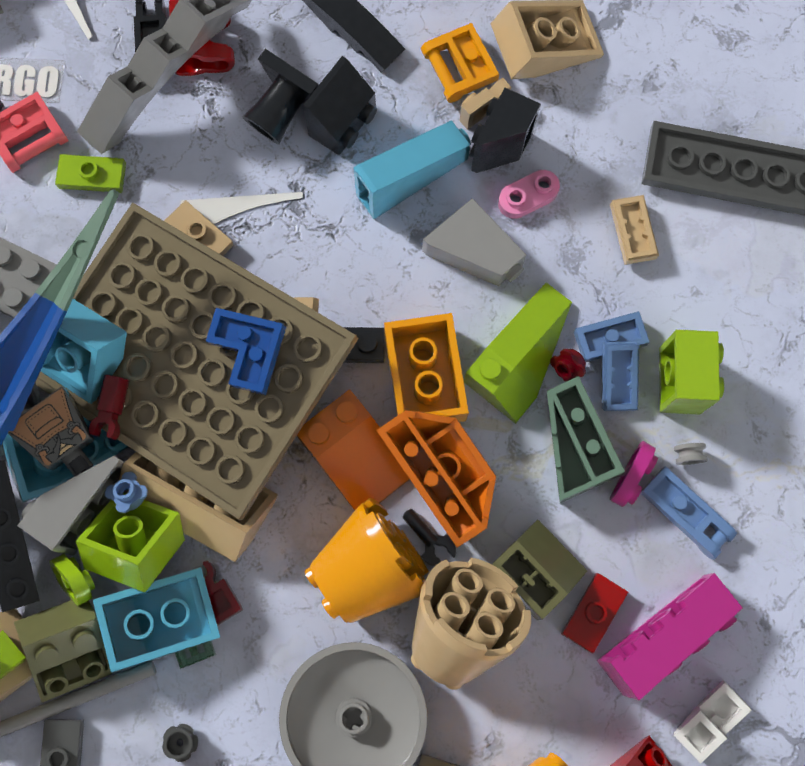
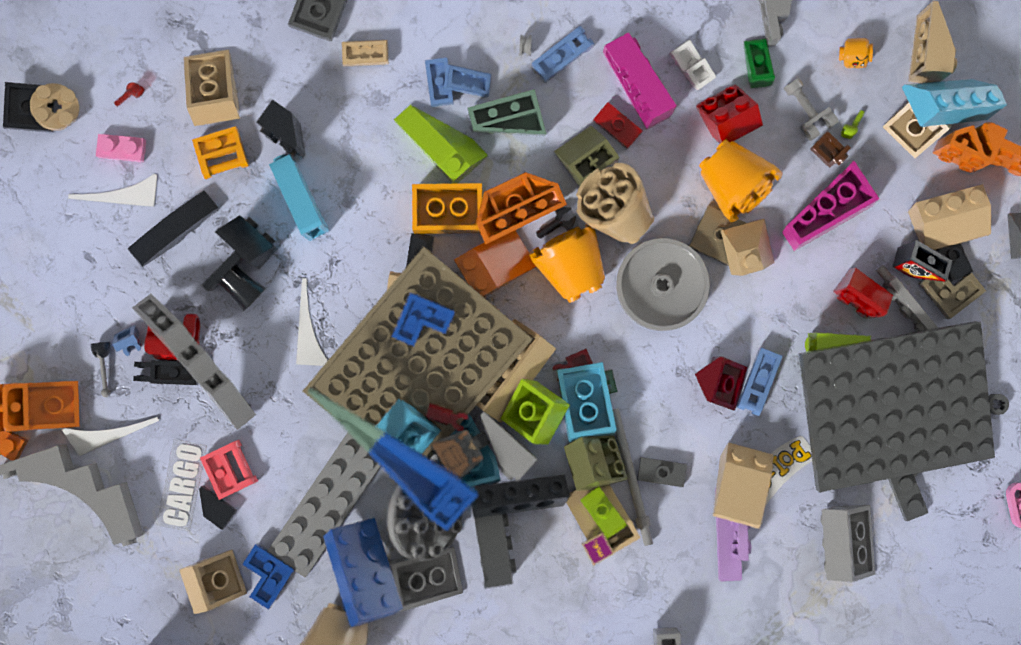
camera: 80 degrees left, 10 degrees up
lime plate [49,554,95,606] -> none
lime plate [55,154,126,193] -> none
medium blue plate [105,472,148,513] -> none
dark grey plate [162,724,198,762] -> none
tan plate [164,200,234,256] -> none
light grey slope [422,198,526,286] -> none
tan plate [460,78,511,130] -> none
bright pink plate [498,170,560,219] -> none
dark red plate [550,349,586,382] -> none
dark pink plate [610,441,658,507] -> none
lime brick [659,330,724,415] -> none

